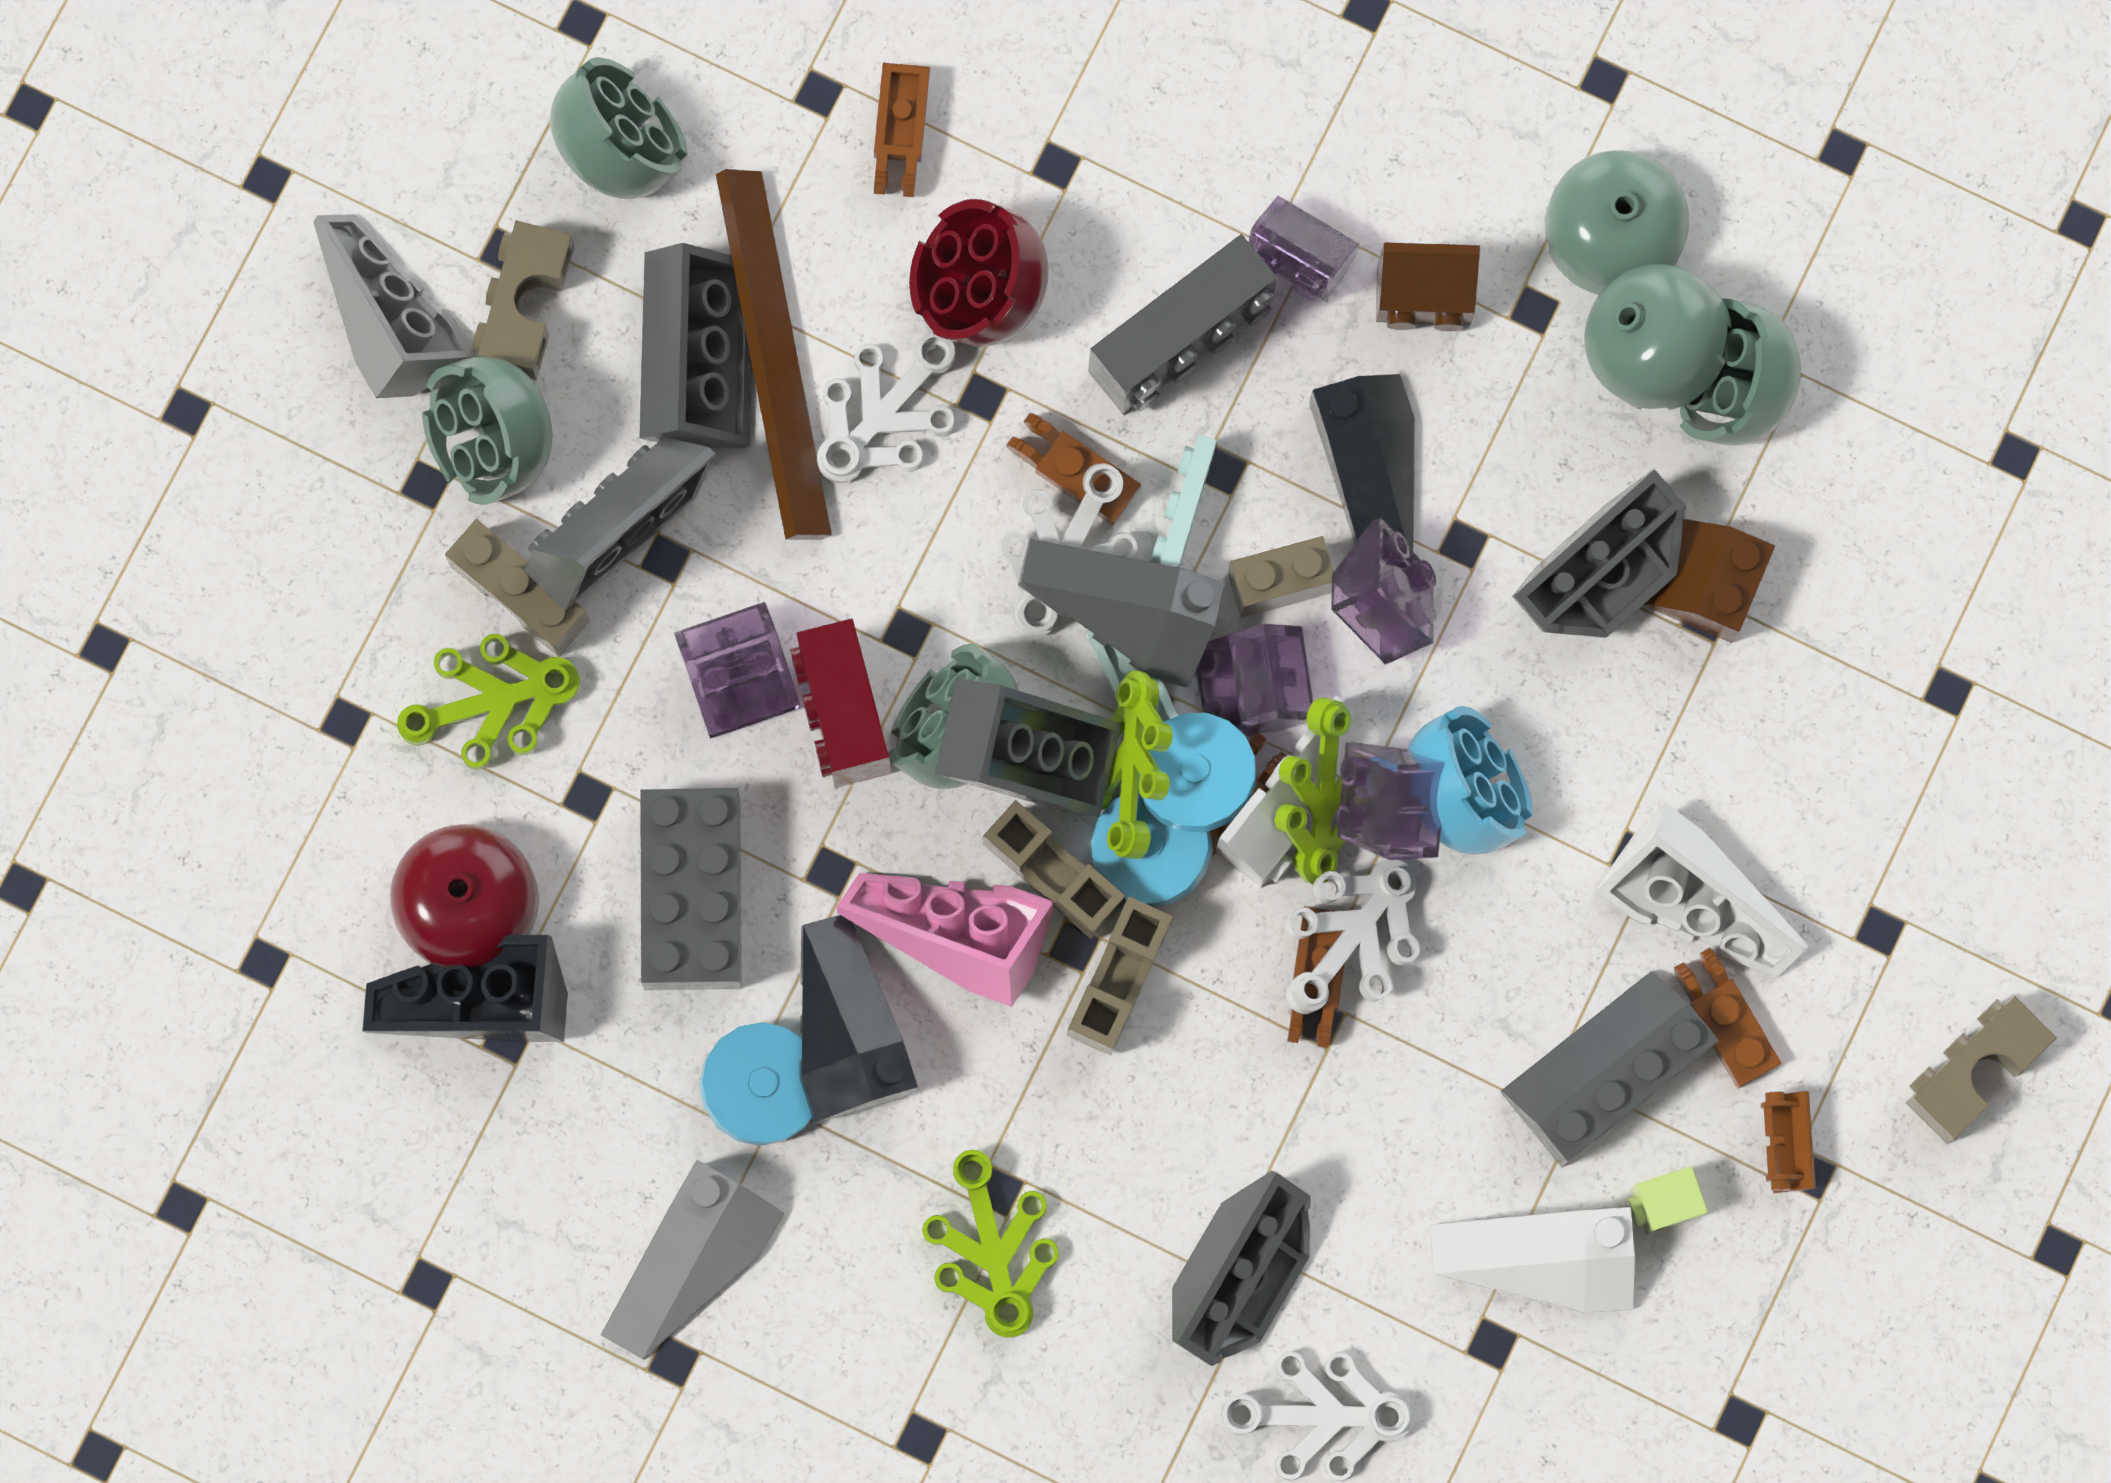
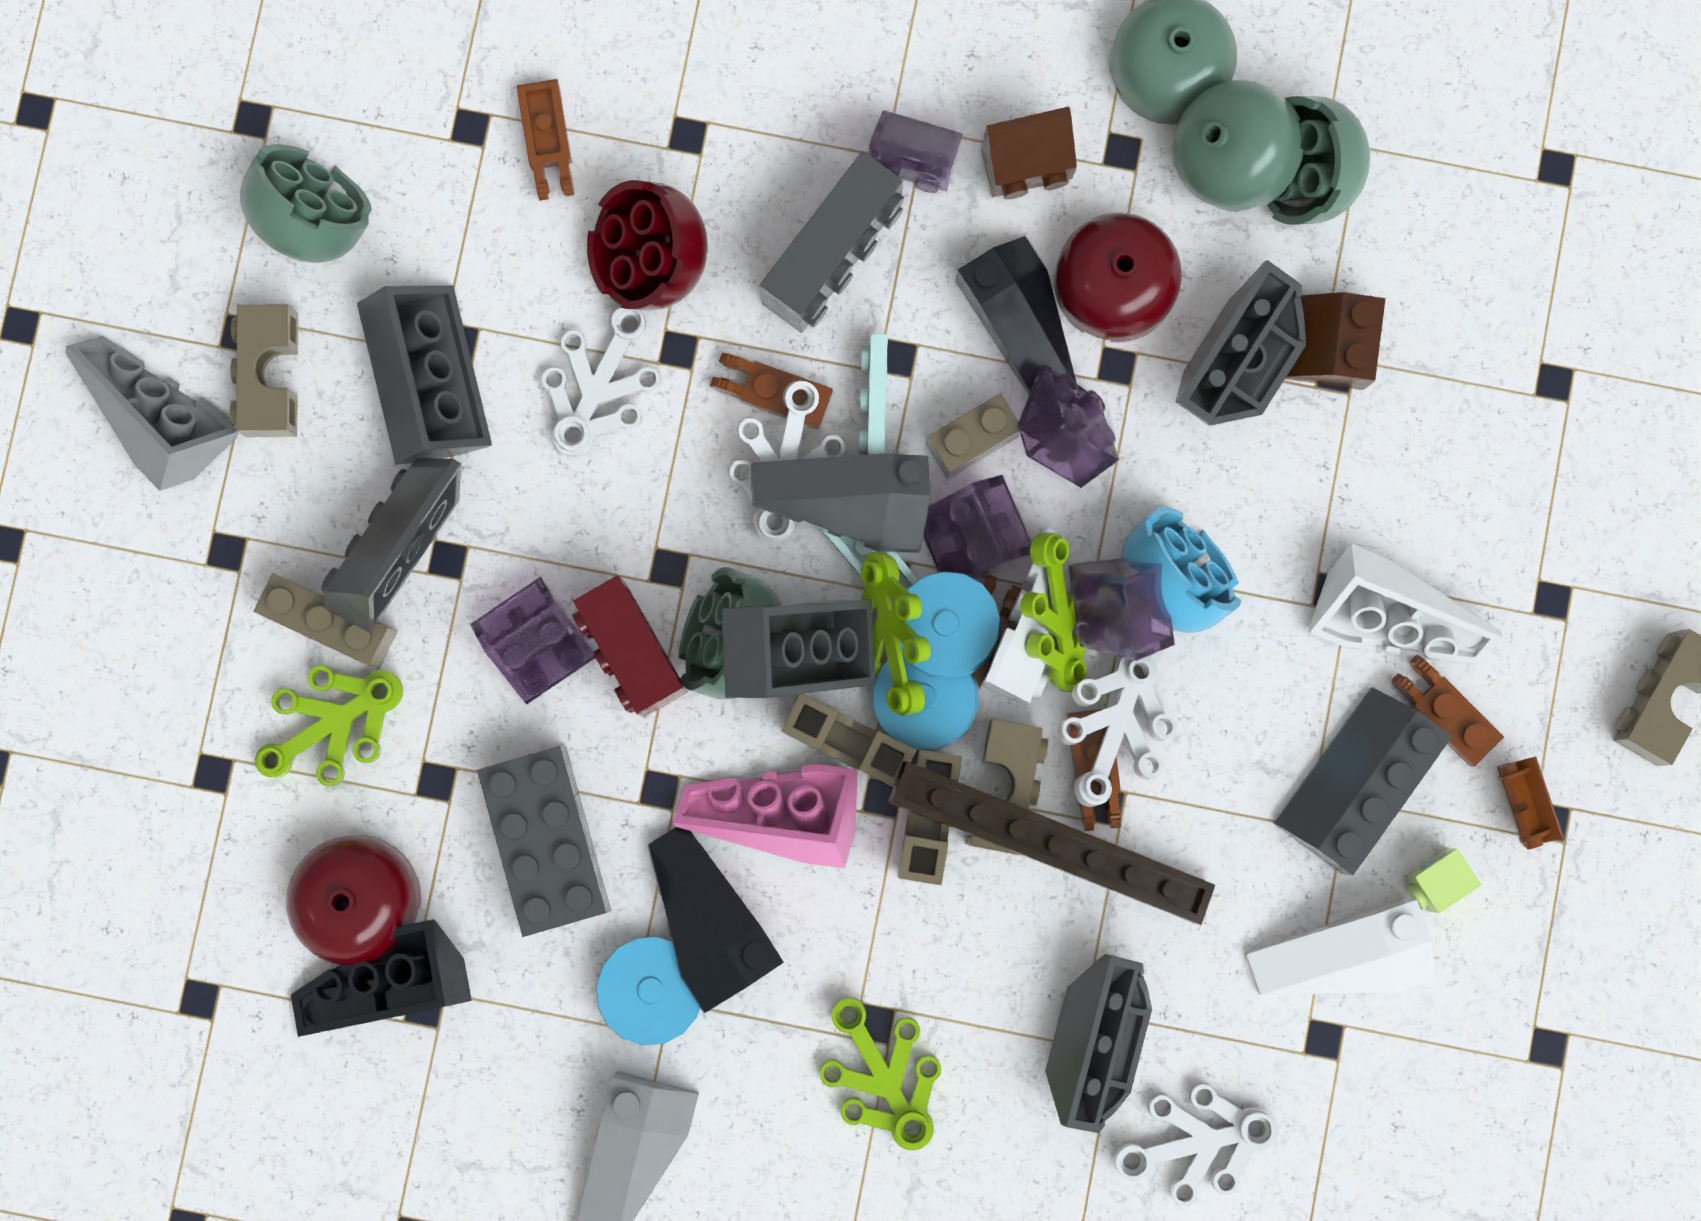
camera: 15 degrees left, 5 degrees up
sand green cylinder [422,356,552,505] -> none
reddish brown tile [716,169,832,540] -> none
none -> dark brown plate [888,761,1215,925]
none -> dark tan arch [967,719,1048,855]
none -> dark red cylinder [1054,213,1182,342]

